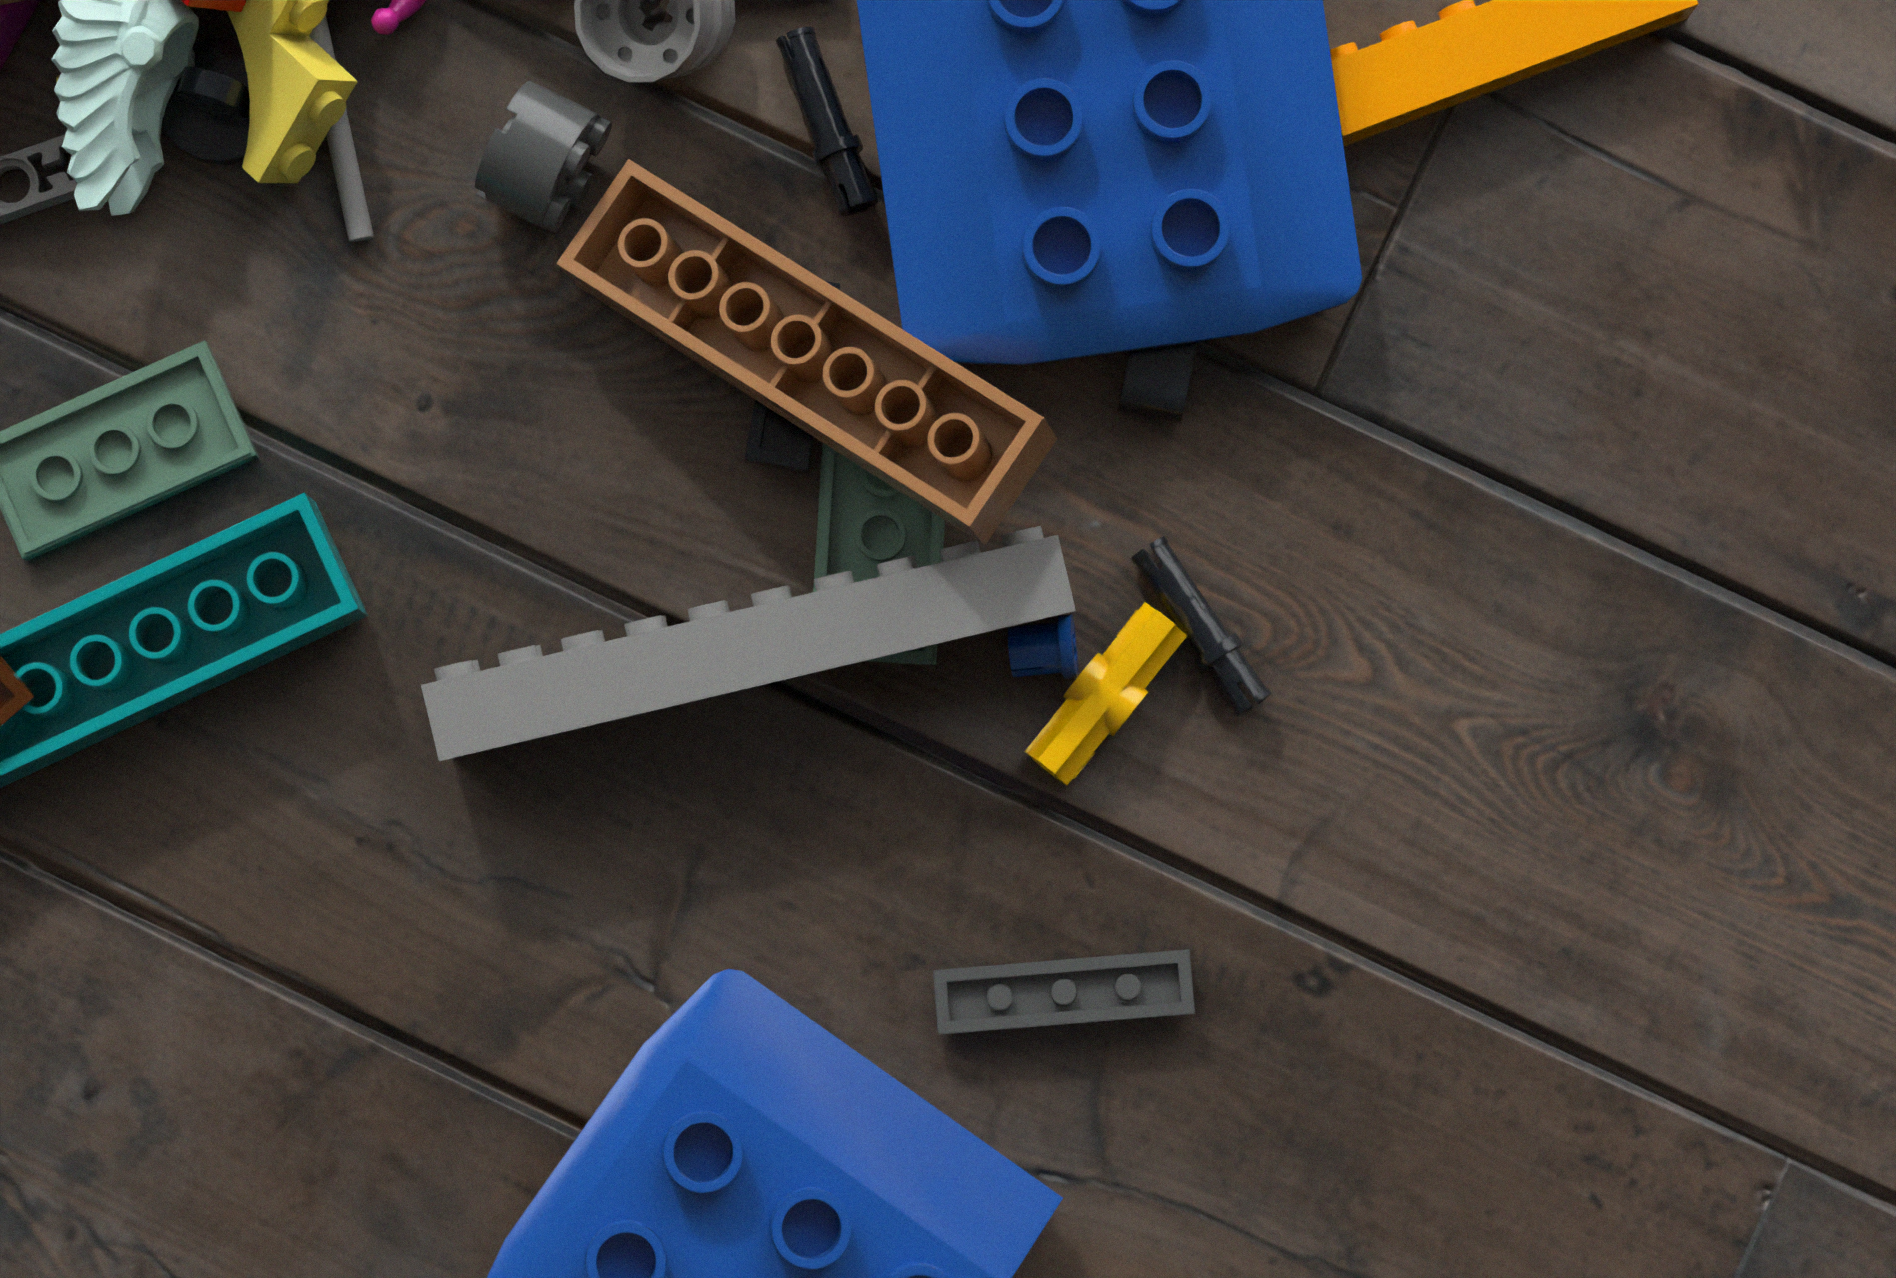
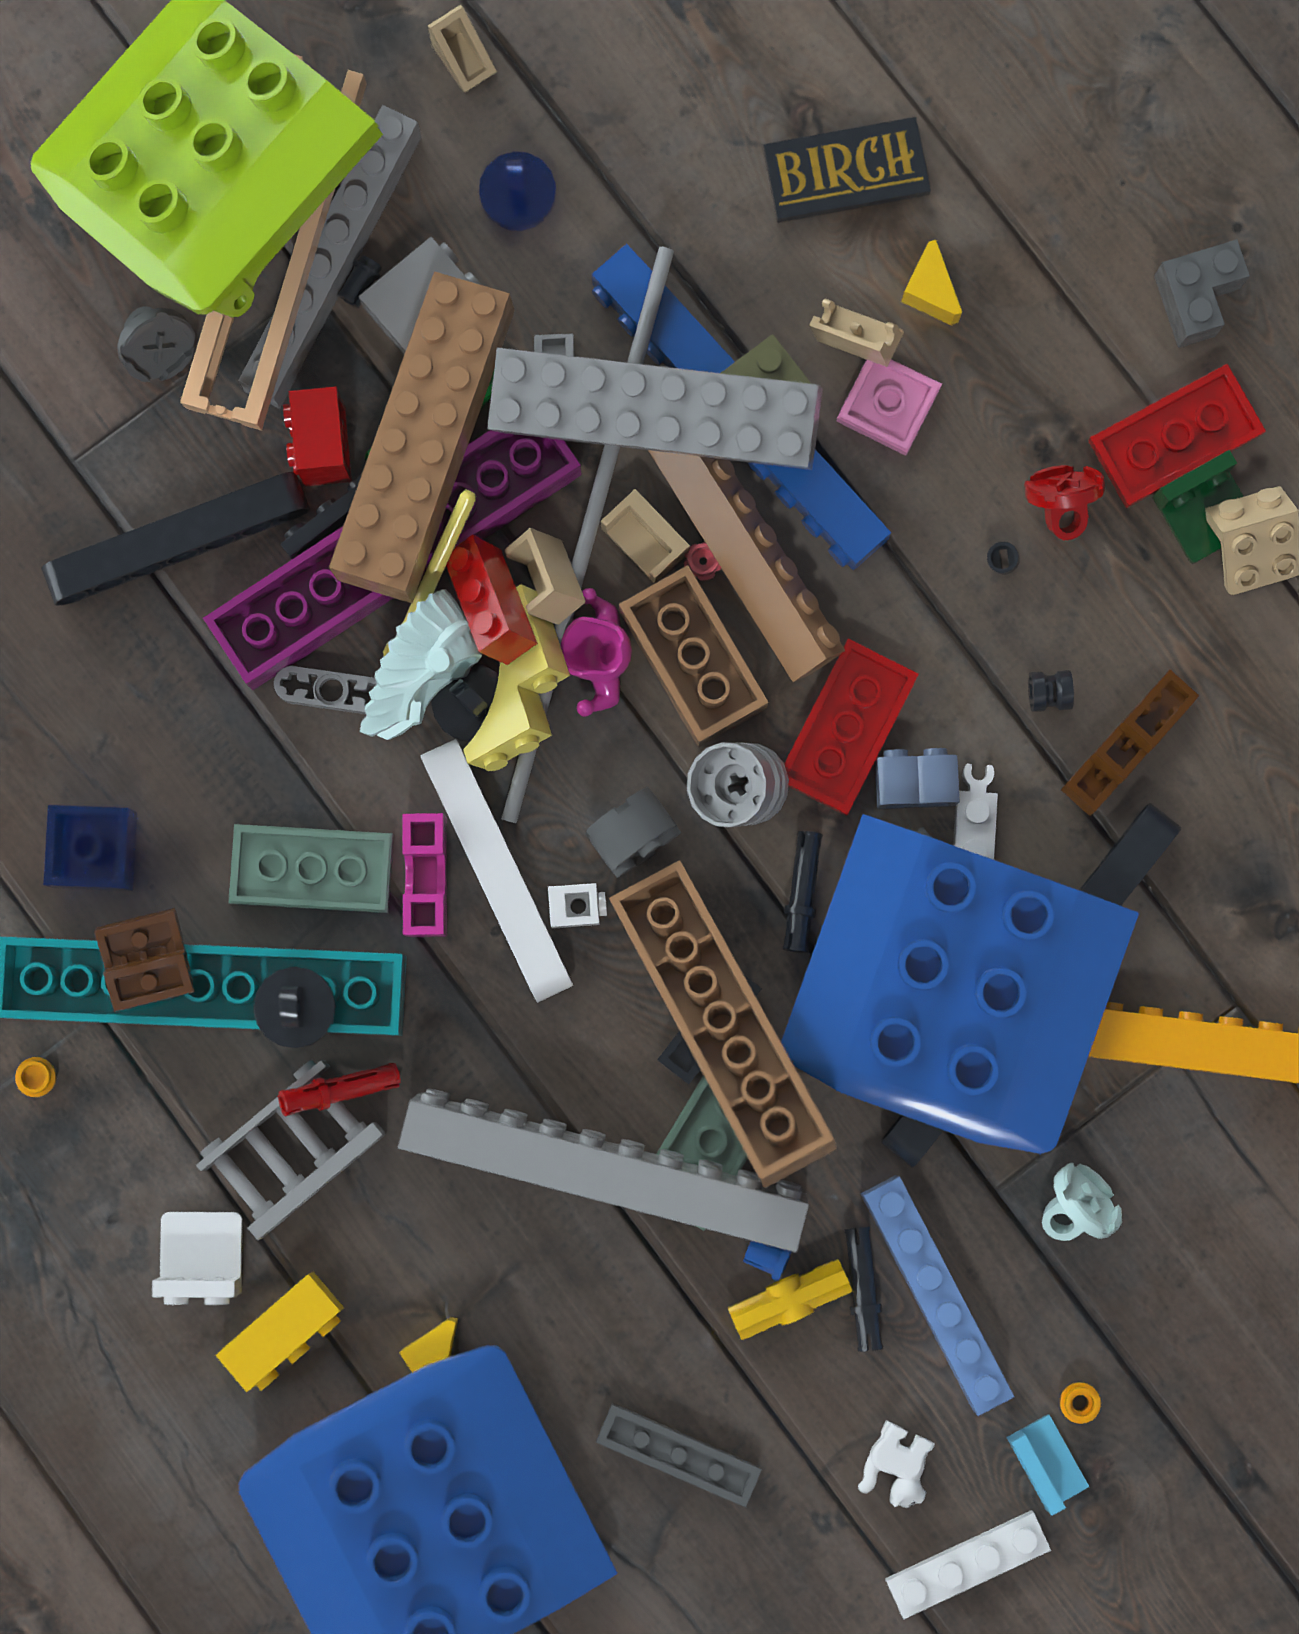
camera: 30 degrees right, 0 degrees up
none -> white bracket [152,1212,243,1305]
none -> light grey fence [196,1060,386,1240]
none -> yellow brick [215,1271,344,1392]
none -> black tile [254,967,337,1048]
none -> red pin [278,1062,401,1116]
none -> yellow slope [399,1317,458,1372]
none -> dark pink arch [402,813,447,937]
none -> white beam [420,739,573,1003]
none -> white brick [548,883,607,929]
none -> white animal [858,1420,935,1508]
none -> medium blue brick [860,1175,1014,1416]
none -> white plate [885,1510,1051,1619]
none -> medium azure panel [1006,1414,1089,1516]
none -> light aqua tile [1042,1163,1122,1241]
none -> light orange plate [1060,1382,1101,1424]

